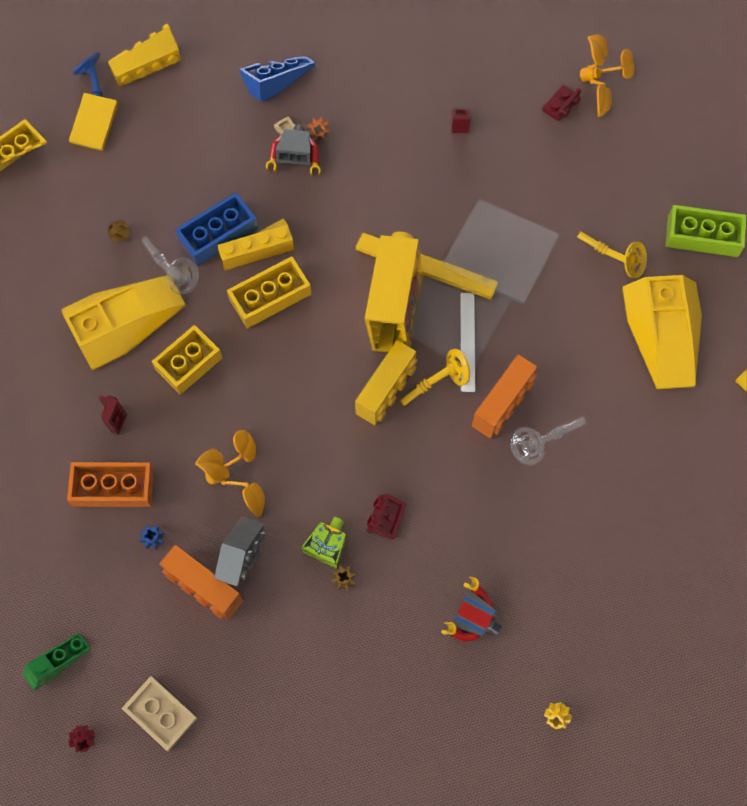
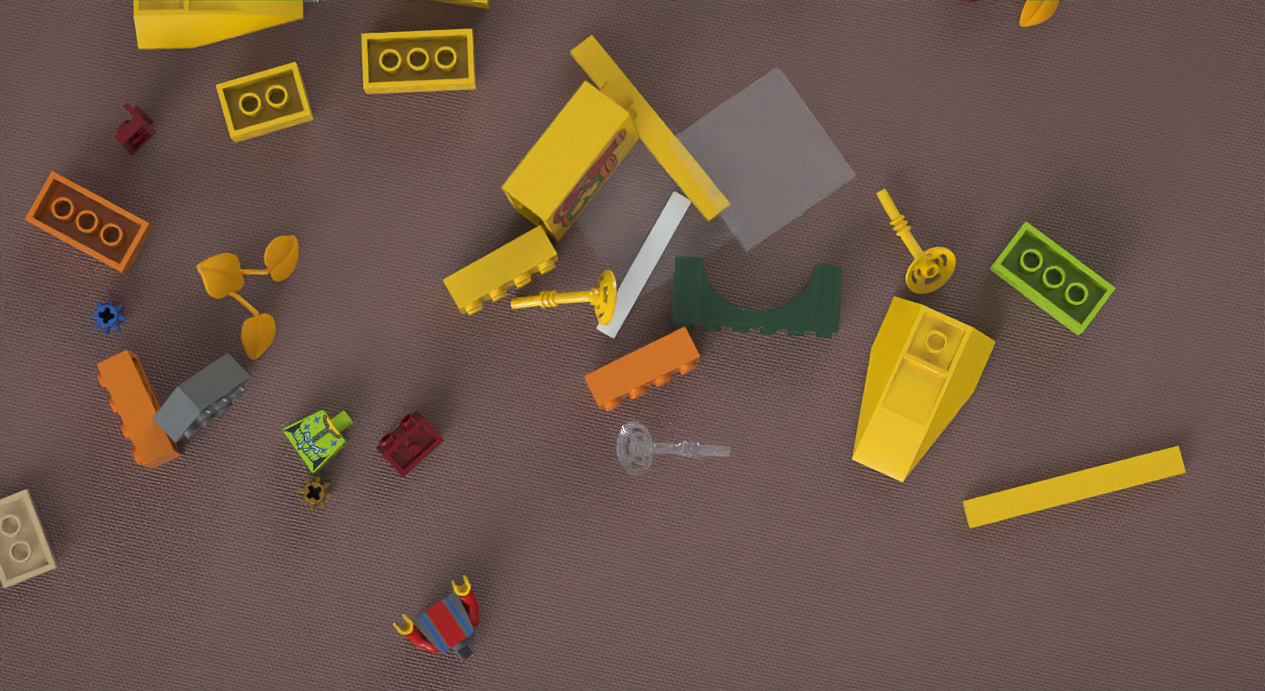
camera: 30 degrees right, 15 degrees up
none -> clear green arch [671,256,843,338]

